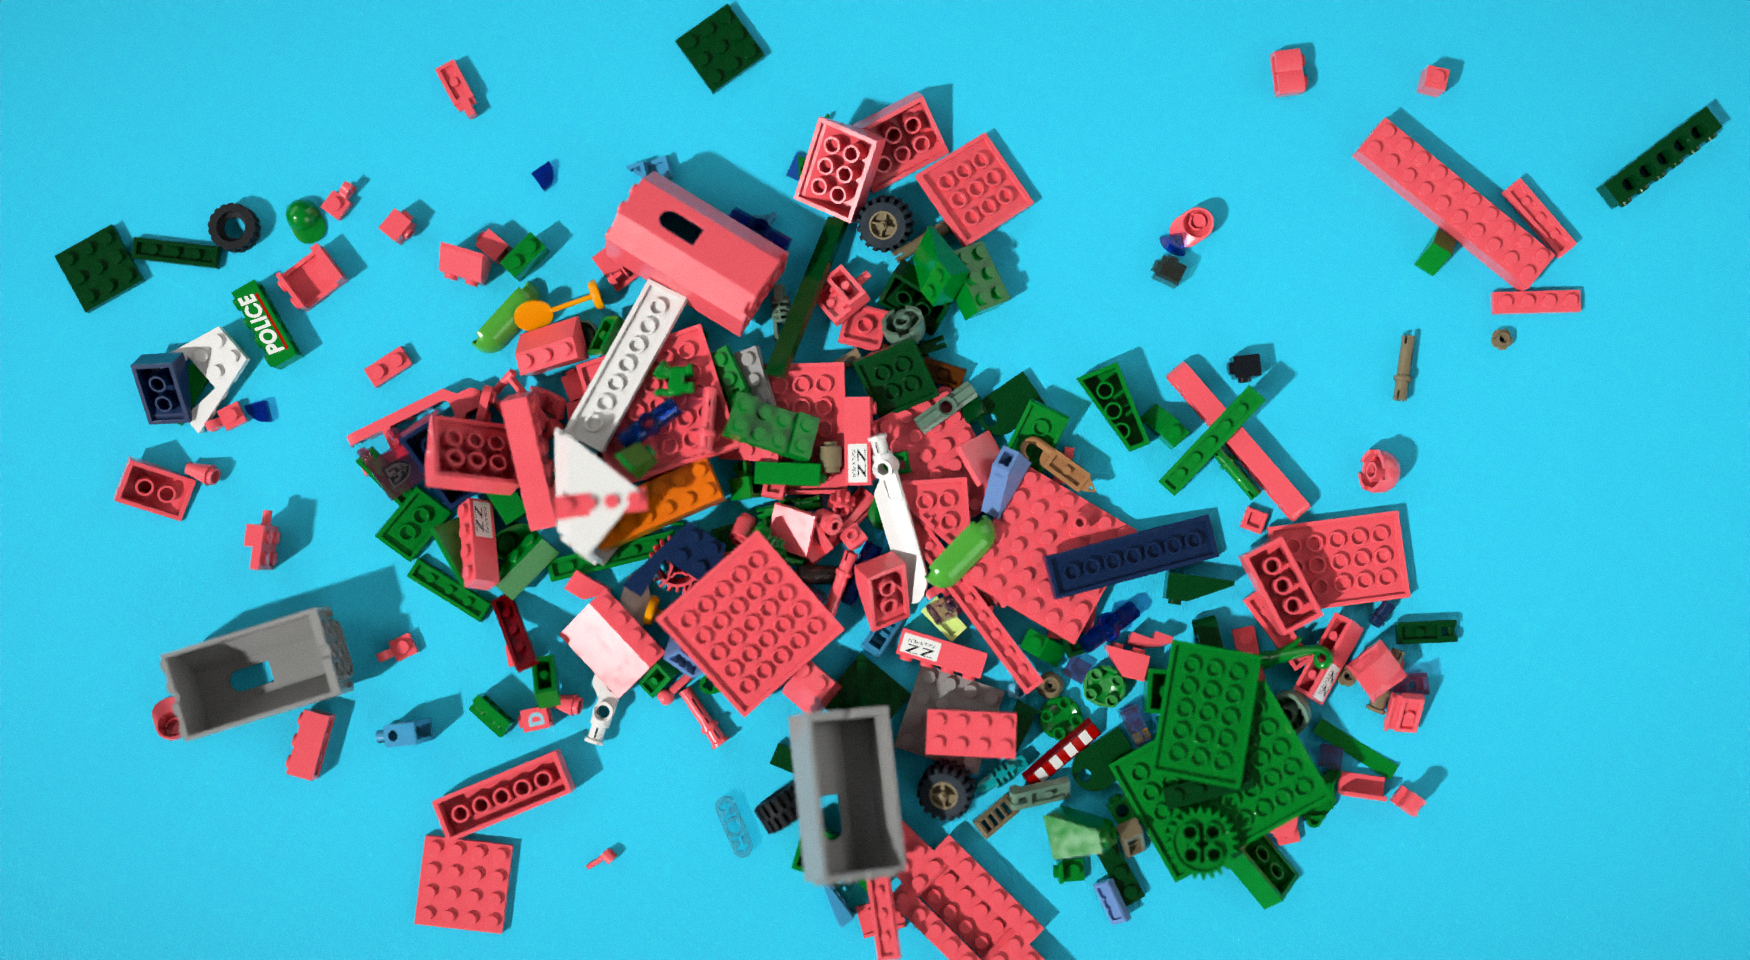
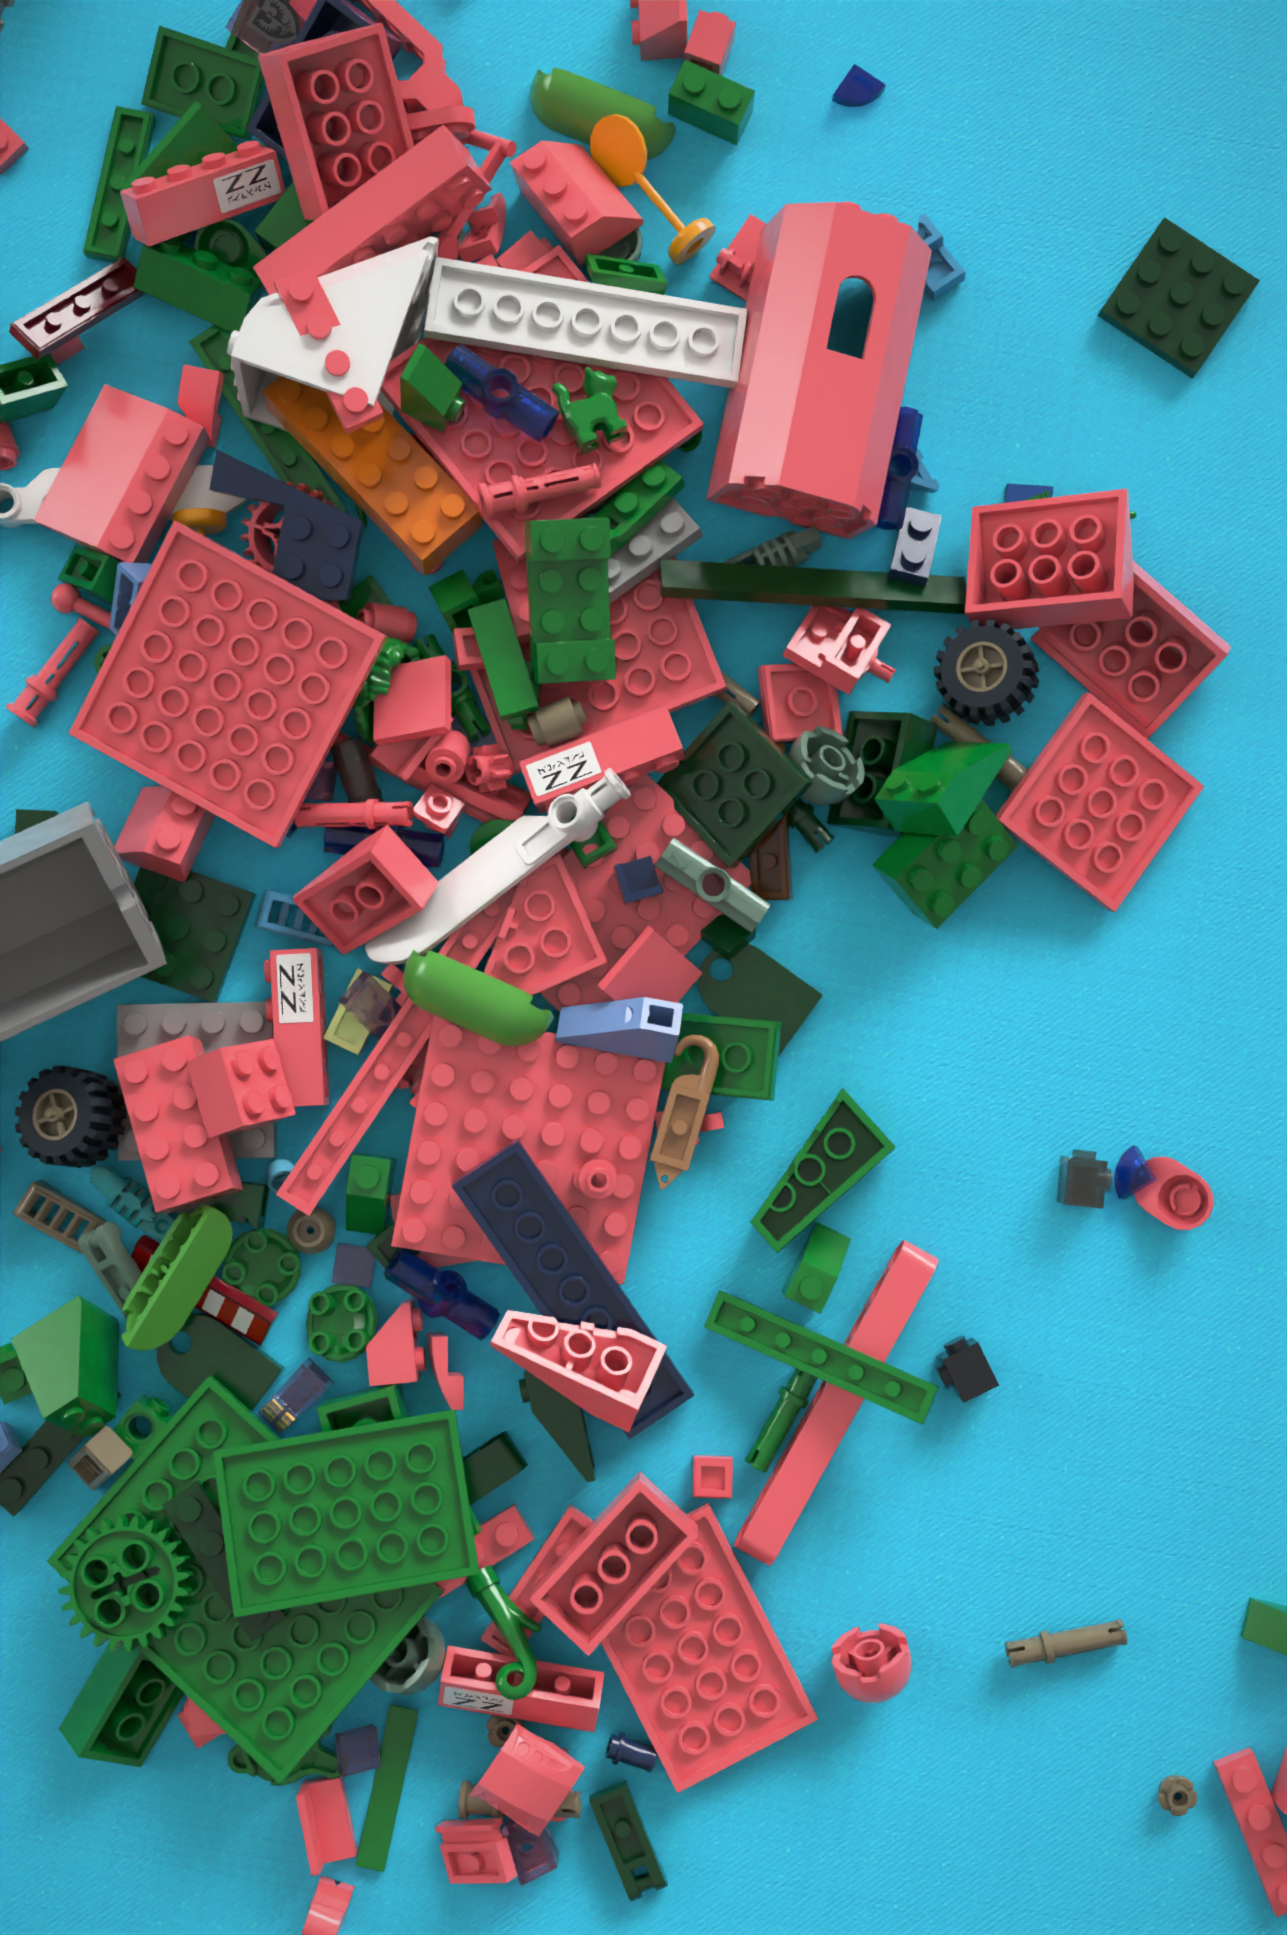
camera: 70 degrees right, 0 degrees up
none -> bright green brick [121,1204,232,1351]
none -> coral brick [186,1039,296,1139]
none -> coral wedge [490,1310,667,1432]
none -> dark blue panel [613,856,664,905]
none -> plate [888,506,942,587]

